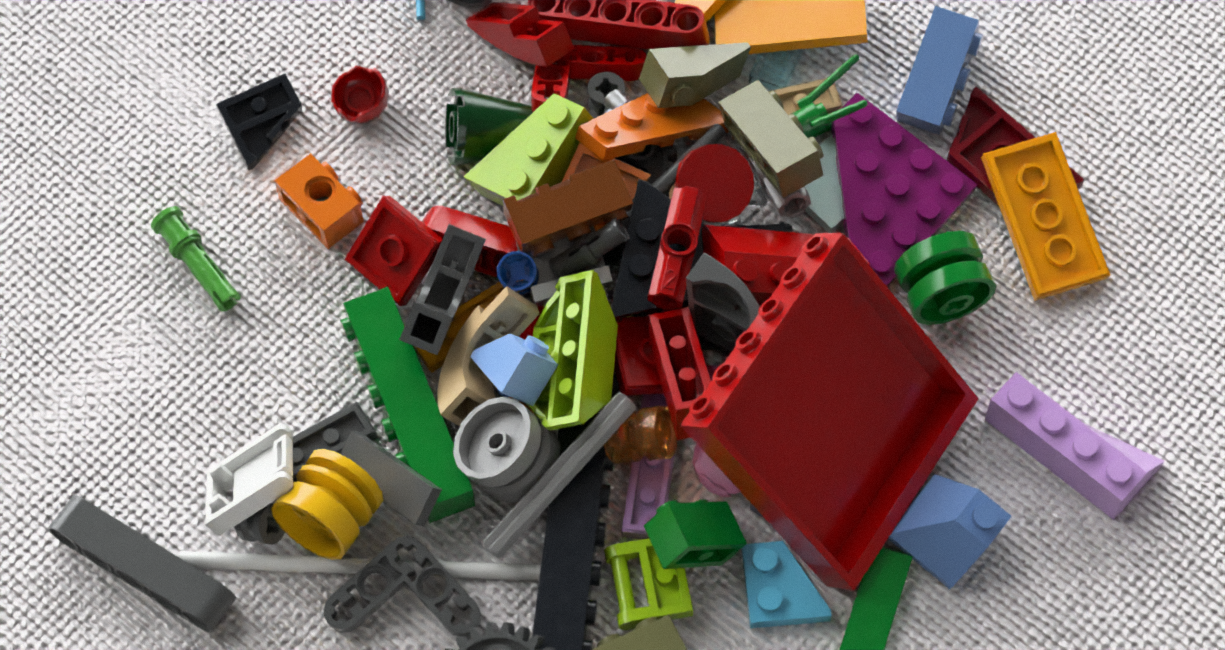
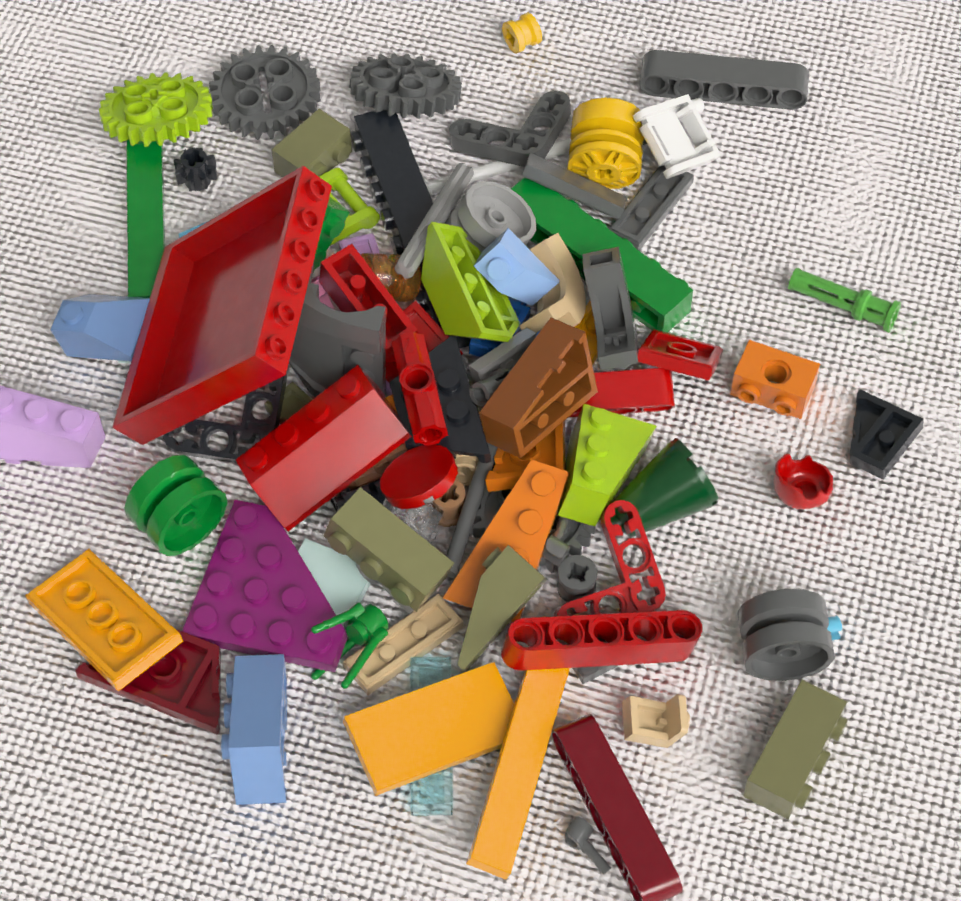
camera: 155 degrees right, 5 degrees down
red slope [466,2,575,67] -> none

